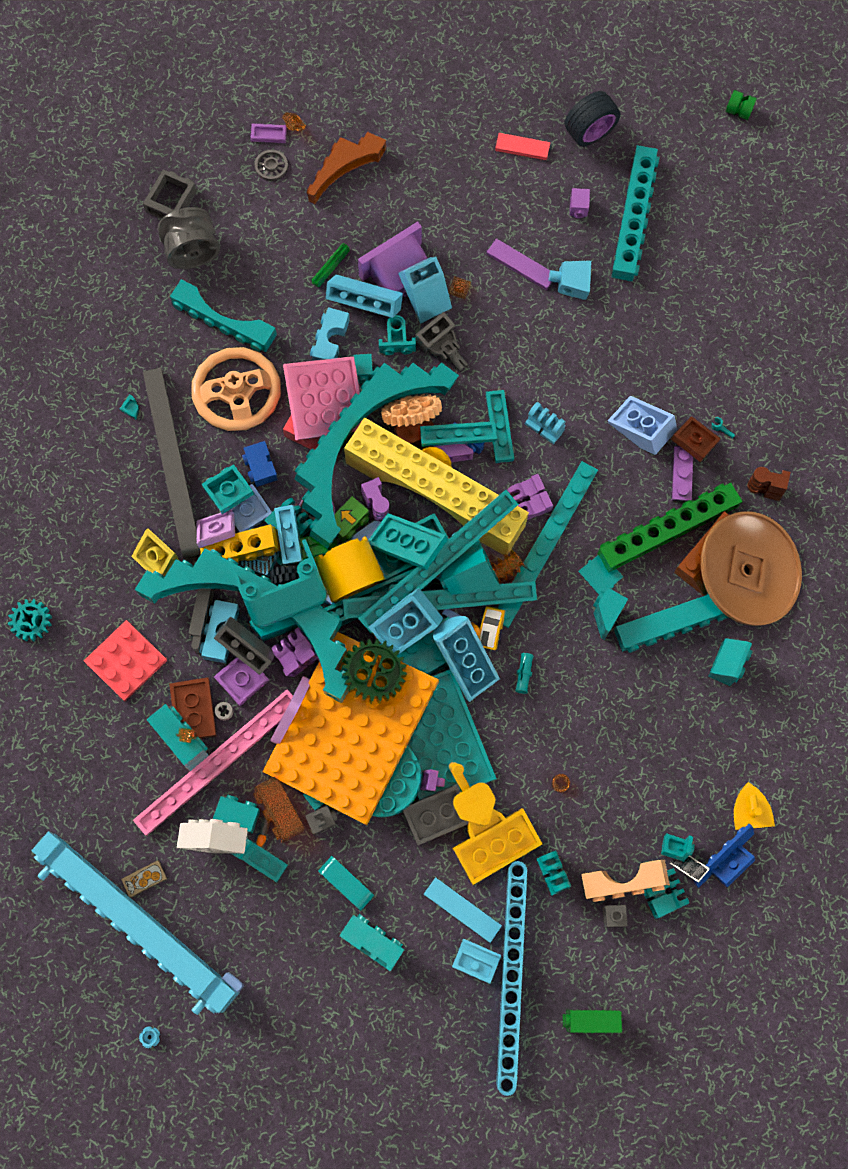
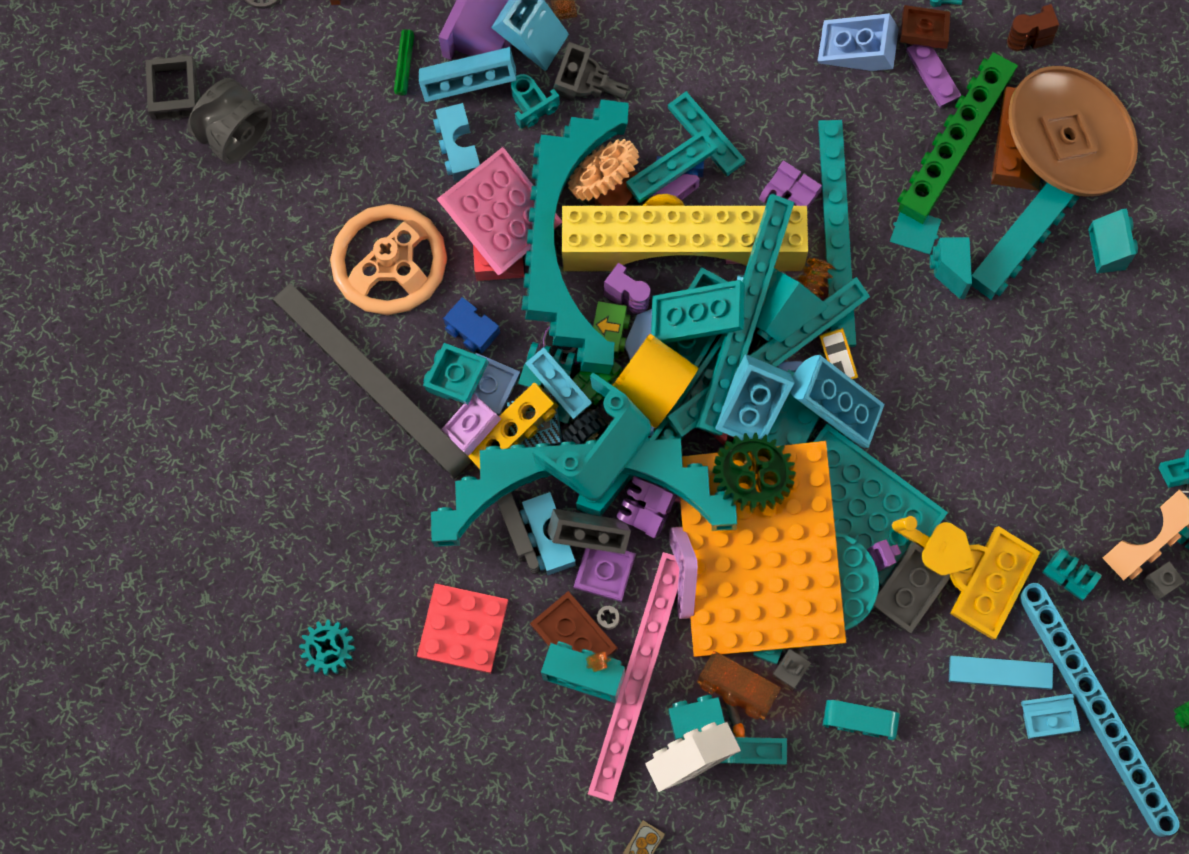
camera: 25 degrees left, 0 degrees up
teal tile [120,394,139,419] -> none
light yellow slope [131,529,179,576] -> none
teal arch [170,279,277,352] -> none
teal wedge [339,914,404,972] -> none
teal brick [353,354,373,384] -> none
teal pin [515,653,534,694] -> none
medium azure legs [525,402,566,444] -> none
clear orange bush [552,774,570,793] -> none

